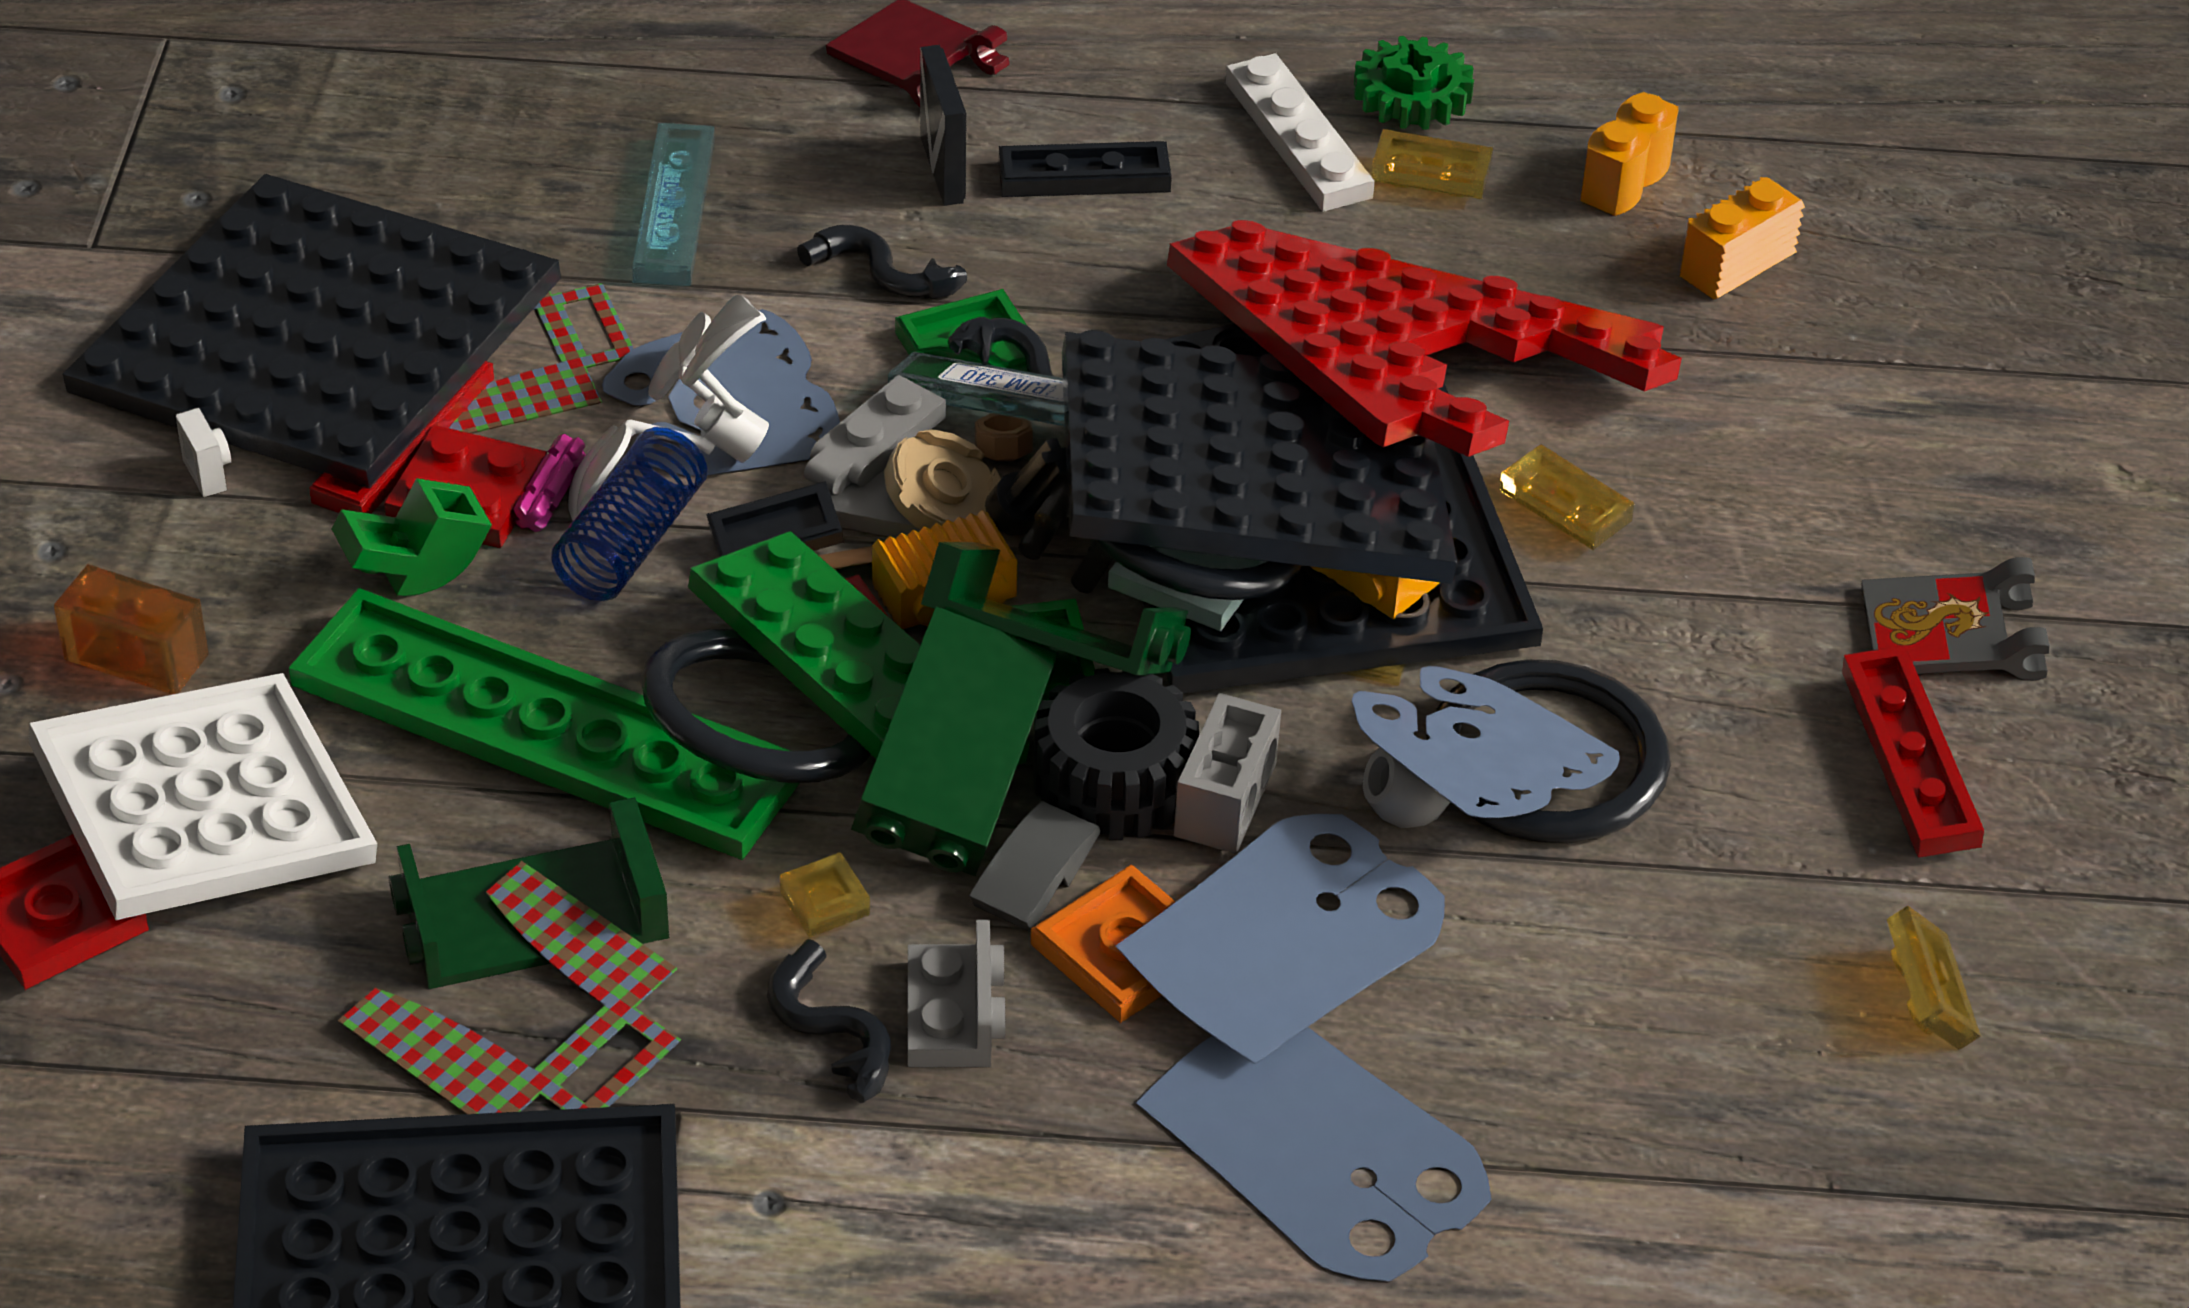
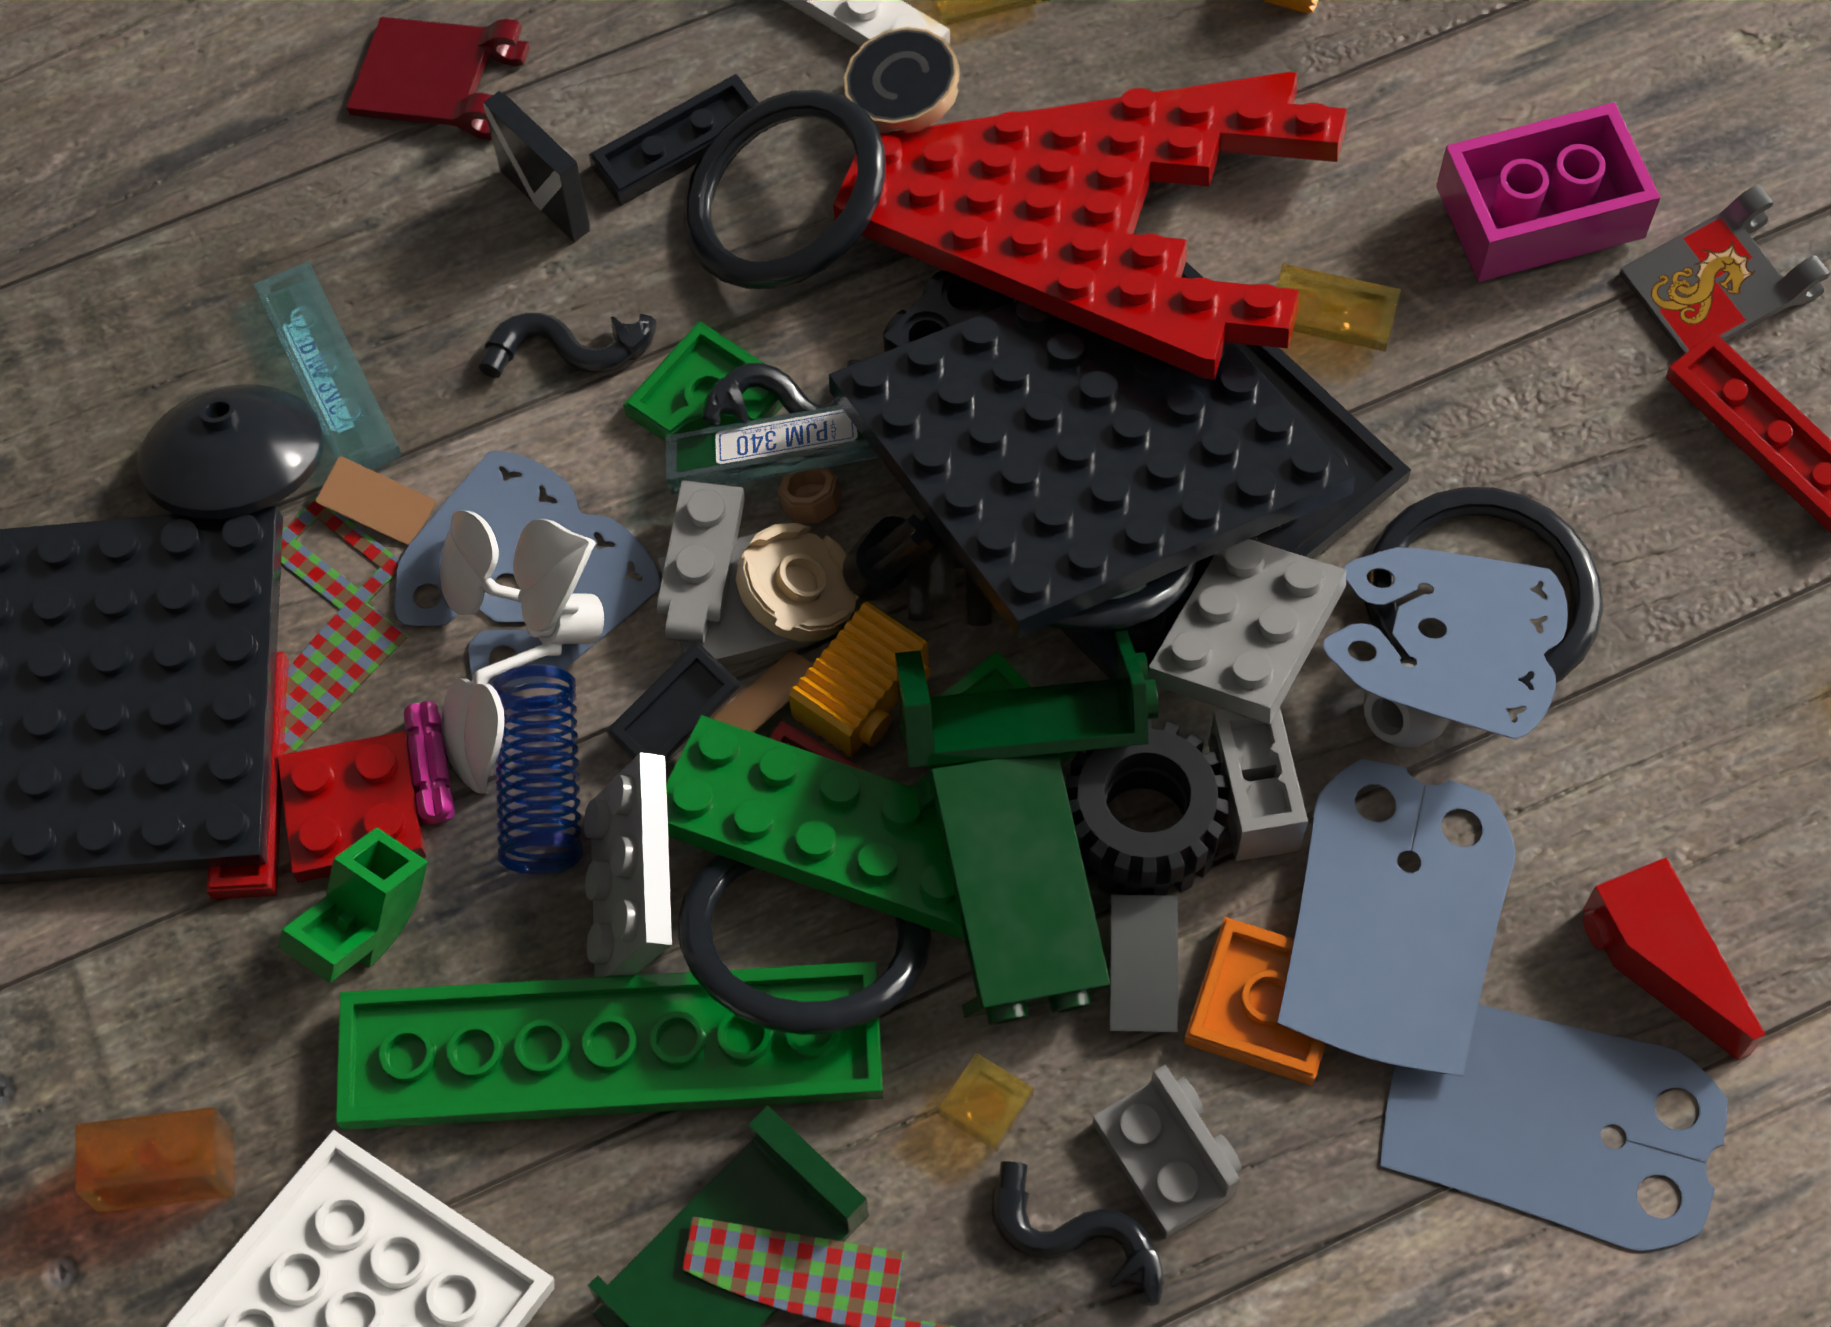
camera: 25 degrees left, 20 degrees up
white plate [176,408,231,497] -> none
none -> black dish [137,384,324,519]
none -> medium nougat sticker [316,456,436,546]
none -> light grey plate [584,753,672,977]
none -> black wedge [684,90,885,289]
none -> black tile [844,27,960,134]
none -> light grey plate [1149,539,1346,724]
none -> dark pink brick [1436,102,1661,282]
none -> red slope [1583,857,1766,1060]

